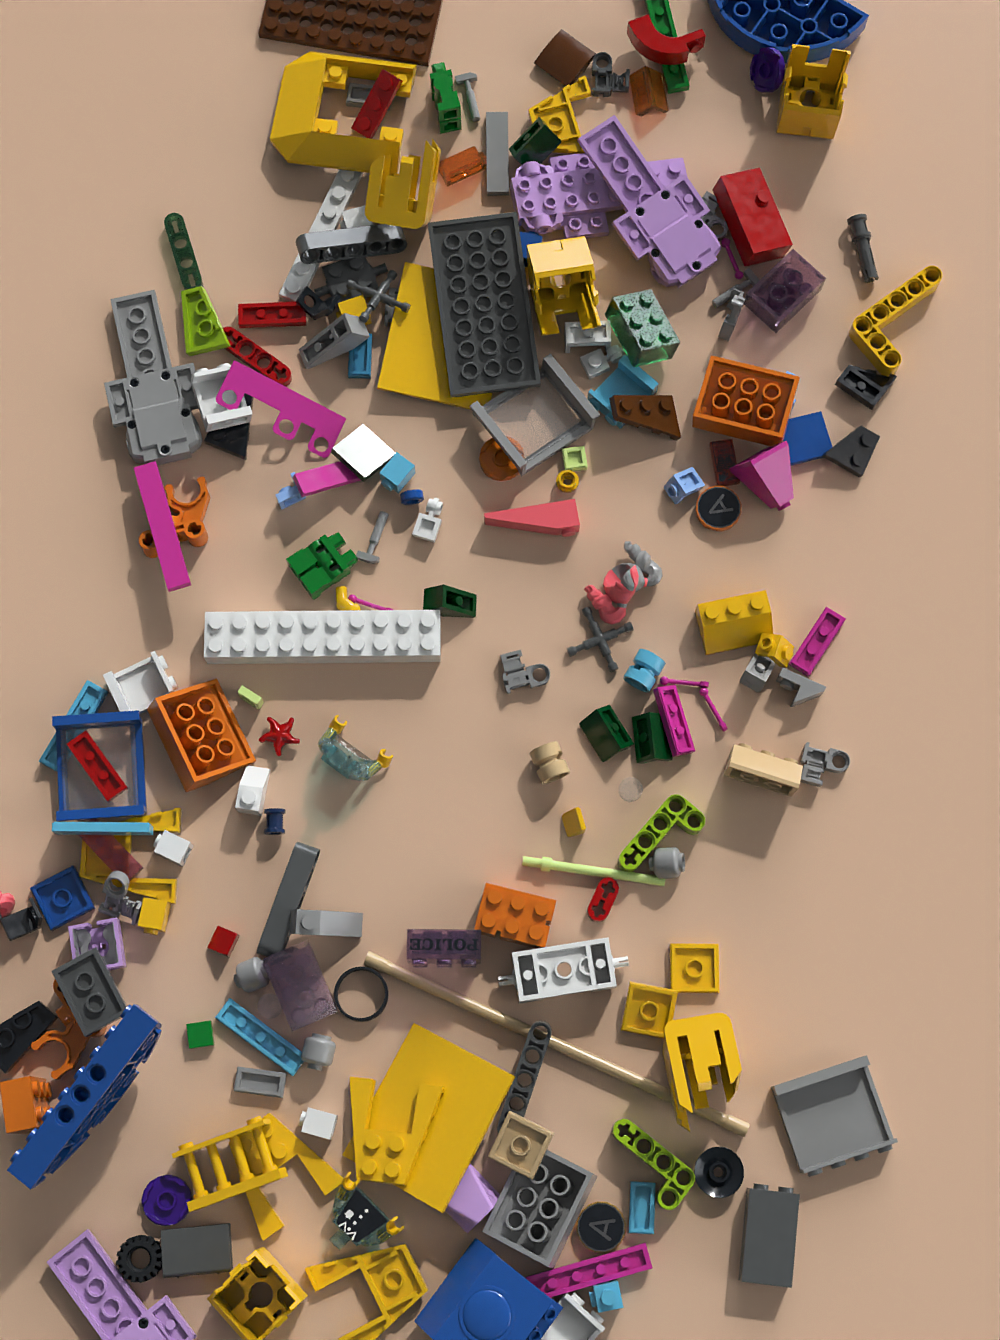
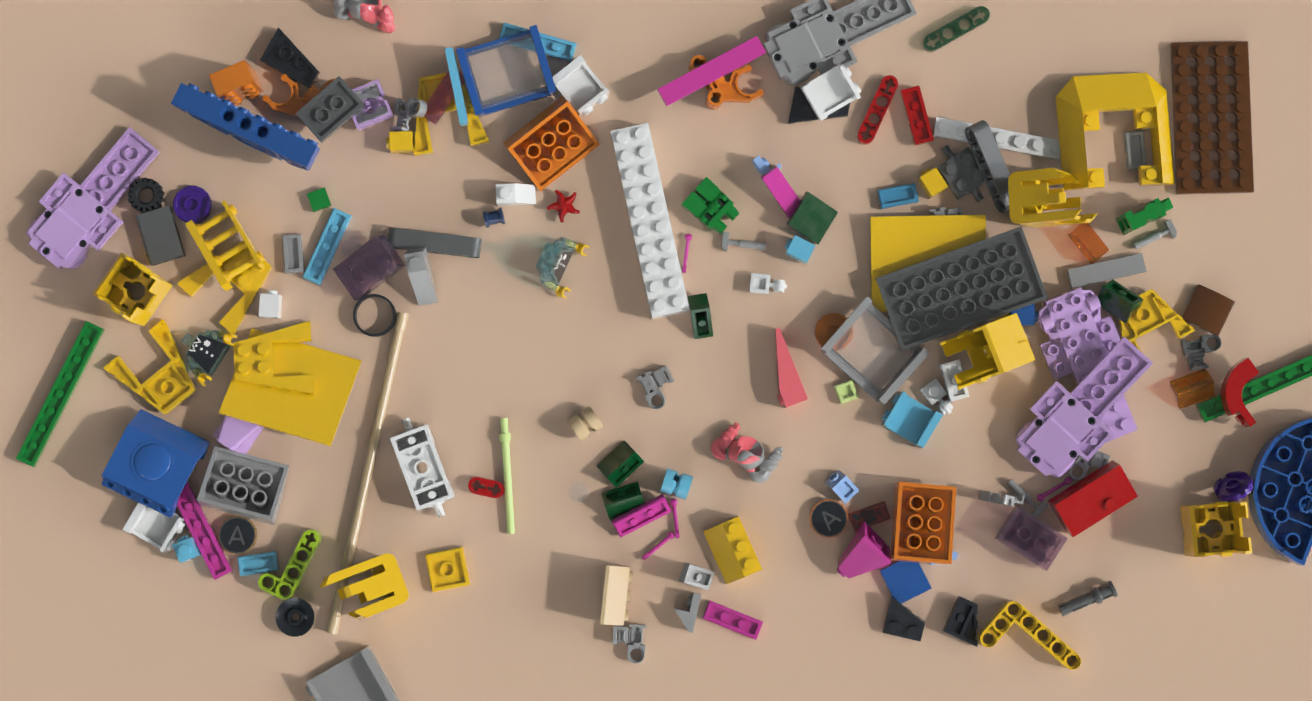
camera: 75 degrees right, 10 degrees up
black bracket [0,898,42,941] -> none
blue tile [30,865,95,931] -> none
red plate [67,730,128,802] -> none
white brick [153,830,194,867] -> none
lime wing [181,286,231,356] -> none
red slope [207,926,240,957] -> none
dark pink piece [216,360,346,458] -> none
light grey head [234,957,272,993] -> none
yellowish green tile [238,685,264,709] -> none
black bracket [296,286,341,320] -> none
light grey slope [299,313,370,369] -> none
light grey head [301,1033,336,1071] -> none
yellow arm [336,586,360,611] -> none
white brick [339,205,373,229] -> none
dark grey piece [346,270,410,323] -> none
red plate [351,69,403,139] -> none
blue tile [400,489,424,505] -> none
clear purple brick [407,929,481,968] -> none
orange piece [474,883,557,949] -> none
tan tile [488,1111,554,1180] -> none
dark grey beam [497,1020,552,1133] -> none
yellow plate [556,470,579,493] -> none
yellow slope [562,807,586,837] -> none
dark grey piece [567,606,634,672] -> none
clear green brick [605,289,680,367] -> none
reddish brown wing [609,395,681,441] -> none
lime beam [618,794,705,872] -> none
yellow tile [621,981,678,1039] -> none
light grey head [649,847,685,879] -> none
dark grey brick [738,1183,800,1288] -> none
yellow bracket [755,633,794,668] -> none

